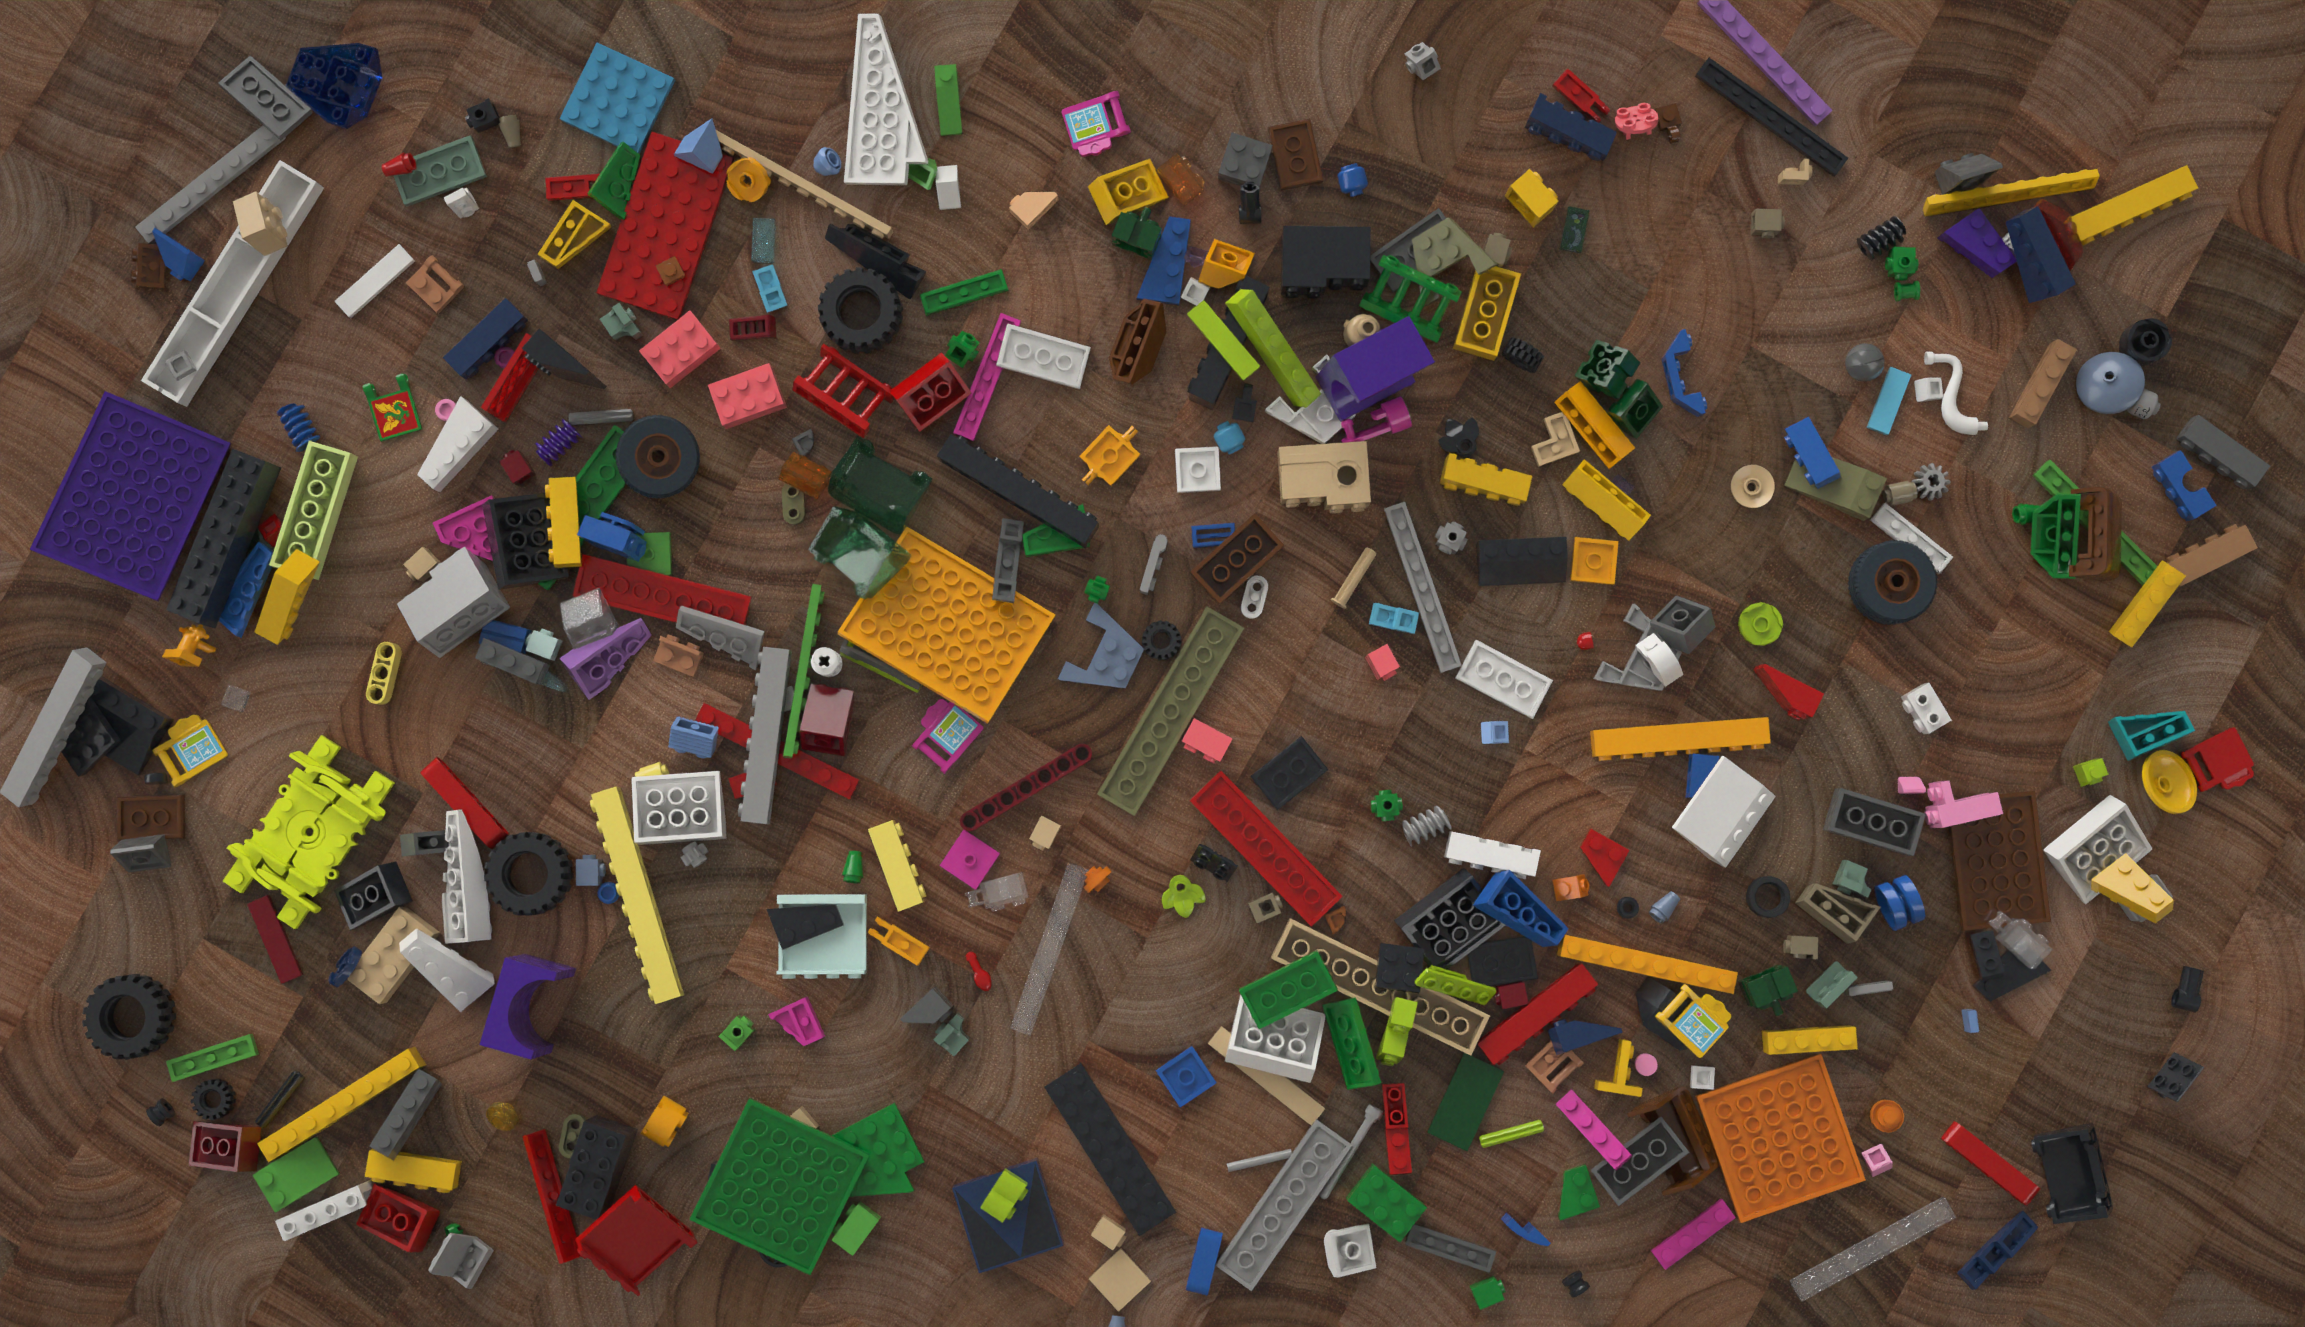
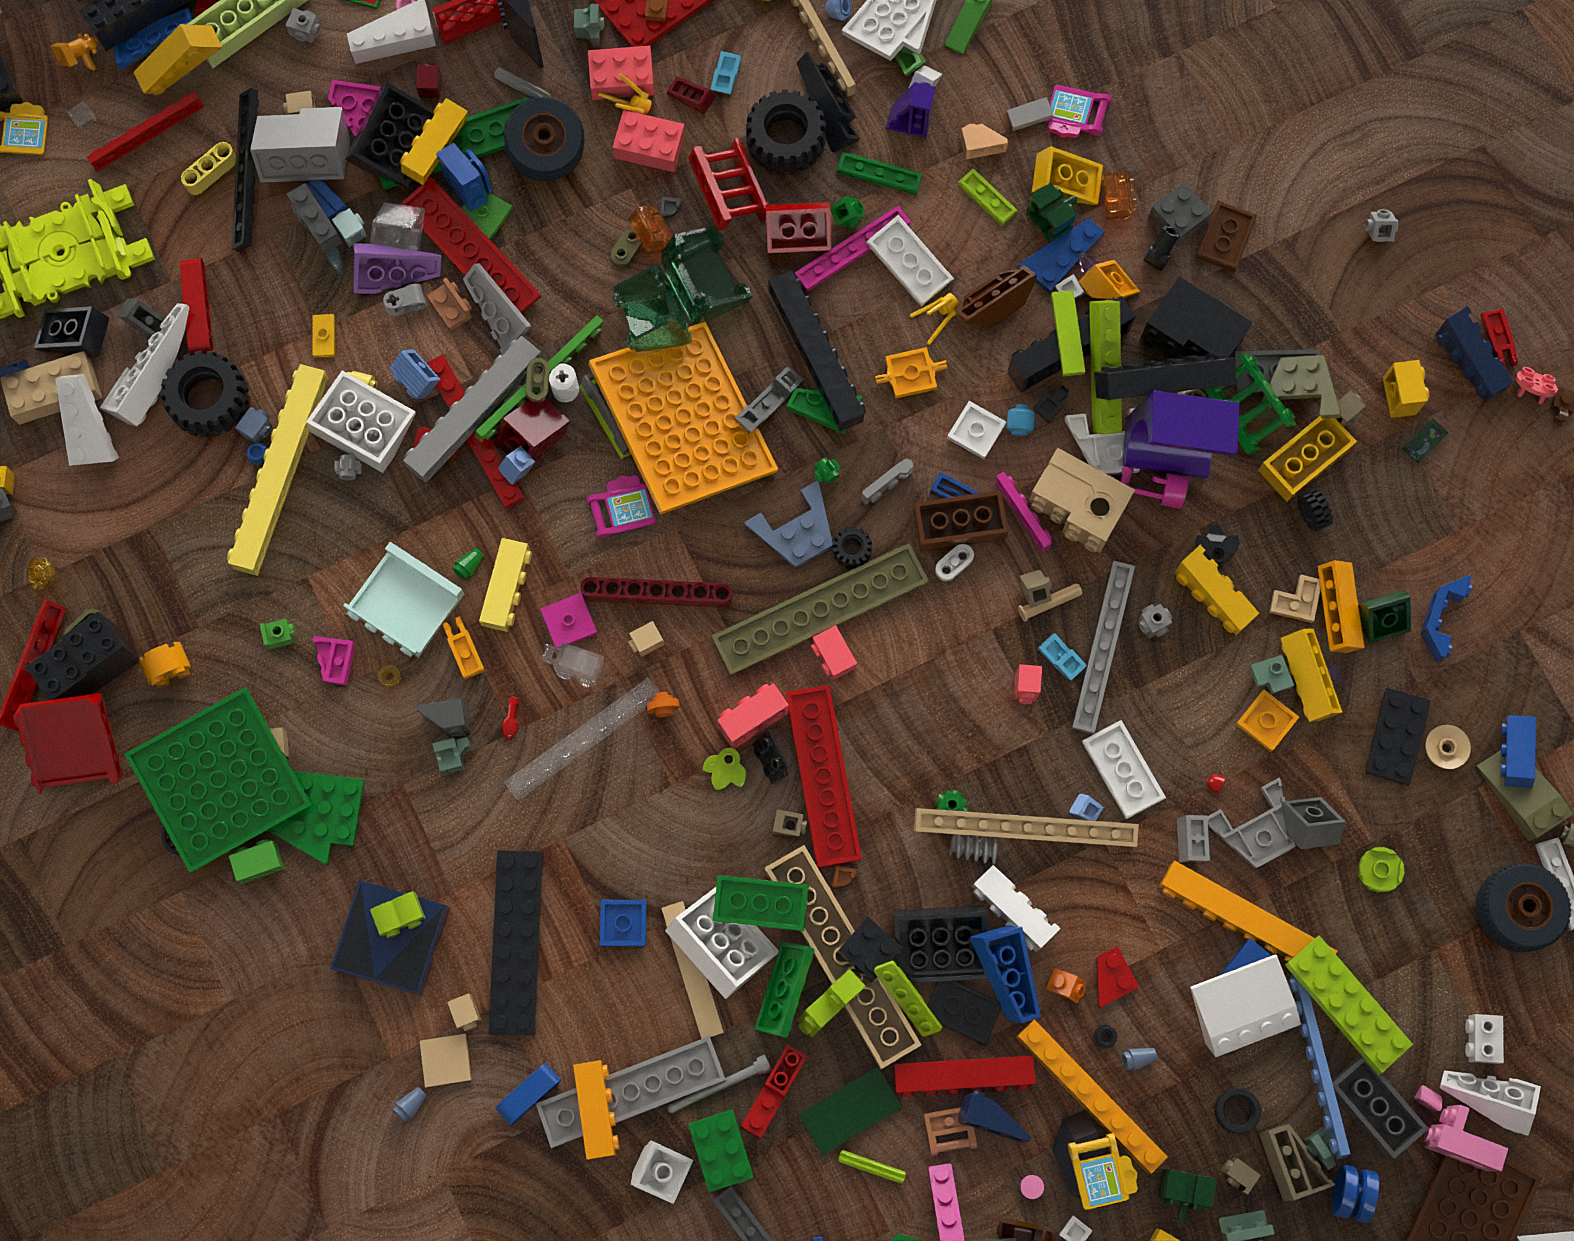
camera: 30 degrees right, 10 degrees down
dark purple piece [479,954,576,1060] -> none
dark purple piece [535,419,583,467] -> none
clear light blue plate [751,218,776,263] -> none
black wing [766,905,844,950] -> none
light grey bar [1227,1149,1292,1172] -> none
black tile [1250,736,1328,810] -> none
blue head [1337,163,1368,197] -> none
black slope [1476,537,1568,586] -> none
dark red brick [1494,981,1529,1009] -> none
dark green brick [1574,339,1641,400] -> none
yellow bracket [1594,1039,1643,1097] -> none
white brick [1636,633,1683,687] -> none
red slope [1754,664,1824,721] -> none
none -> red plate [87,91,204,172]
none -> black plate [232,88,259,252]
none -> light grey brick [285,8,321,43]
none -> yellow plate [313,314,335,358]
none -> clear yellow plate [378,665,401,687]
none -> light grey piece [383,284,427,317]
none -> medium blue brick [498,446,535,485]
none -> olive plate [525,358,549,402]
none -> light orange brick [573,1060,620,1160]
none -> yellow plant [598,73,651,115]
none -> coral brick [717,683,789,749]
none -> dark purple wedge [886,82,936,138]
none -> yellow plant [910,293,959,345]
none -> tan plate [914,808,1139,847]
none -> lime tile [958,169,1018,227]
none -> dark pink plate [995,471,1052,553]
none -> light grey tile [1007,97,1053,131]
none -> dark tan brick [1020,570,1052,607]
none -> black brick [1094,353,1237,400]
none -> light grey hinge [1177,815,1210,864]
none -> sand green brick [1249,655,1294,694]
none -> lime plate [1285,936,1413,1075]
none -> medium blue plate [1288,974,1350,1159]
none -> black plate [1365,688,1431,786]
none -> white wedge [1440,1071,1541,1136]

